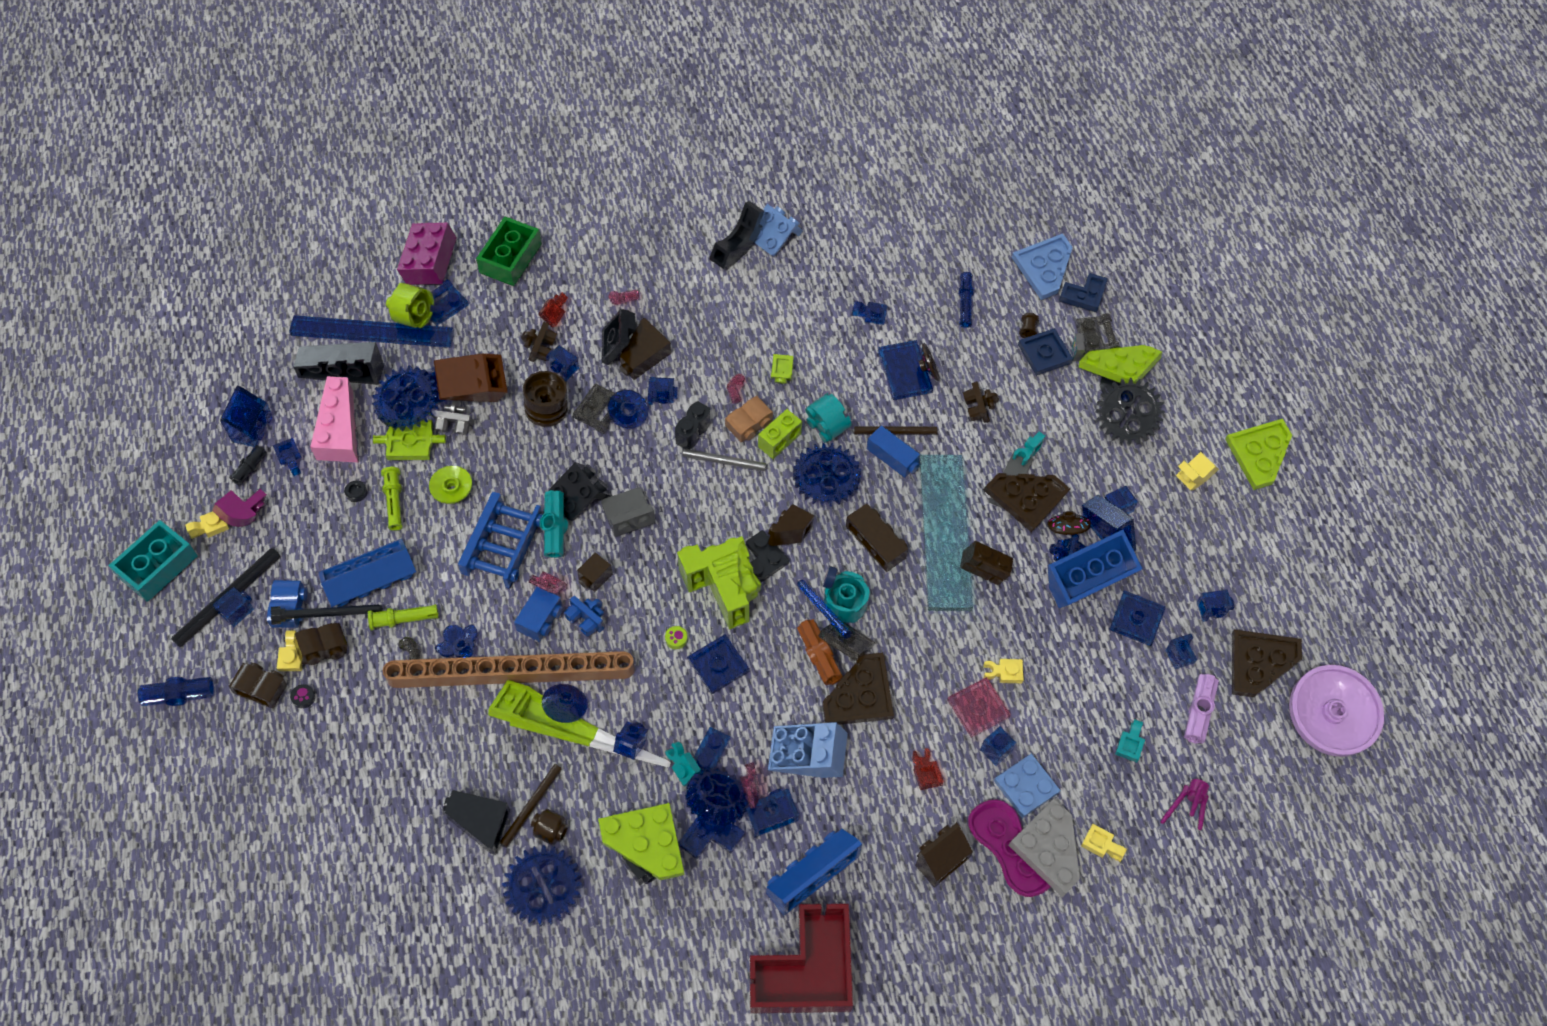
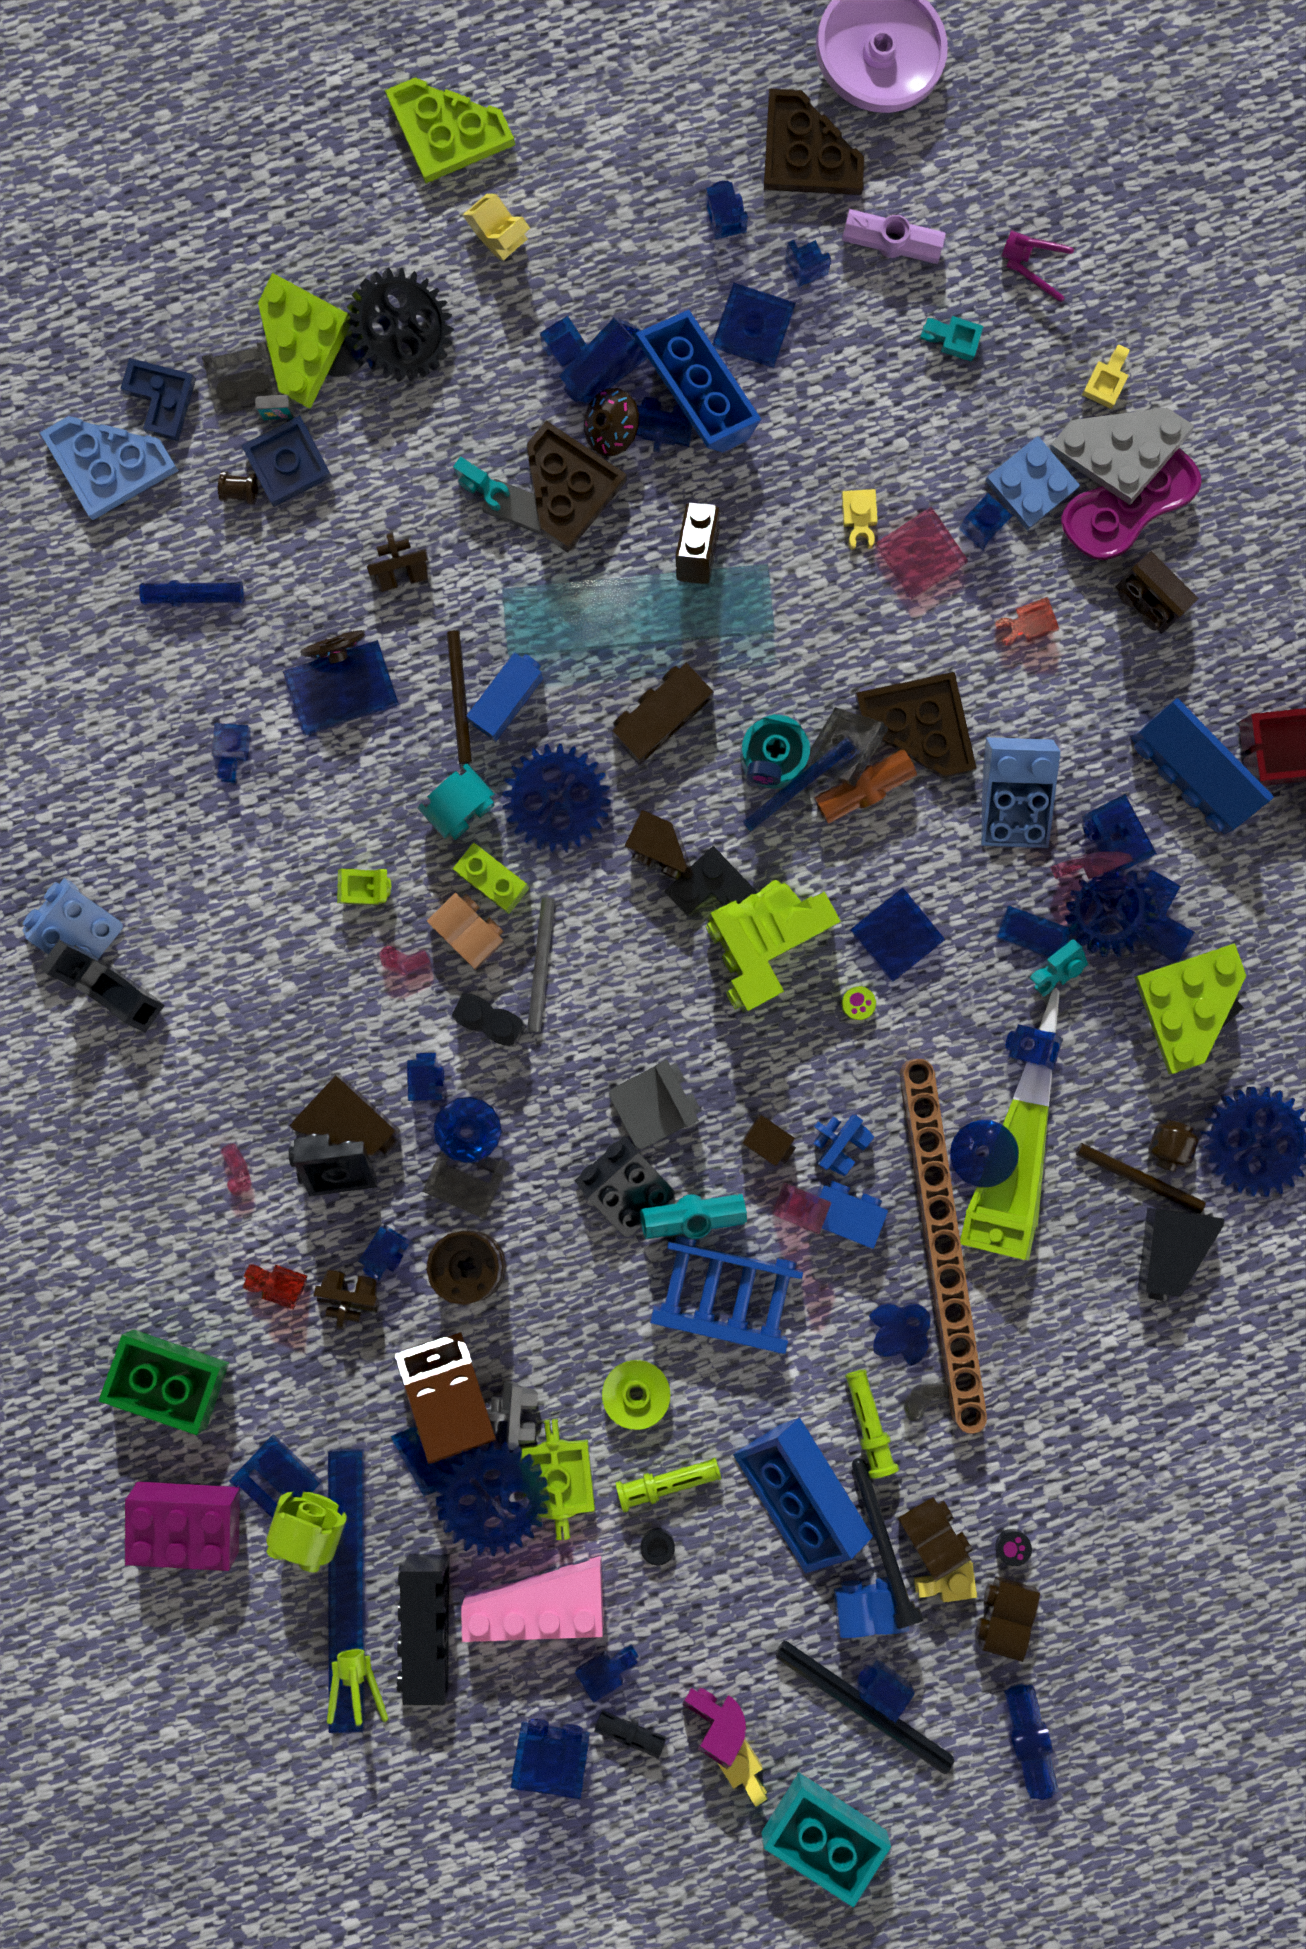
camera: 90 degrees left, 25 degrees up
none -> lime plant [327,1649,388,1726]

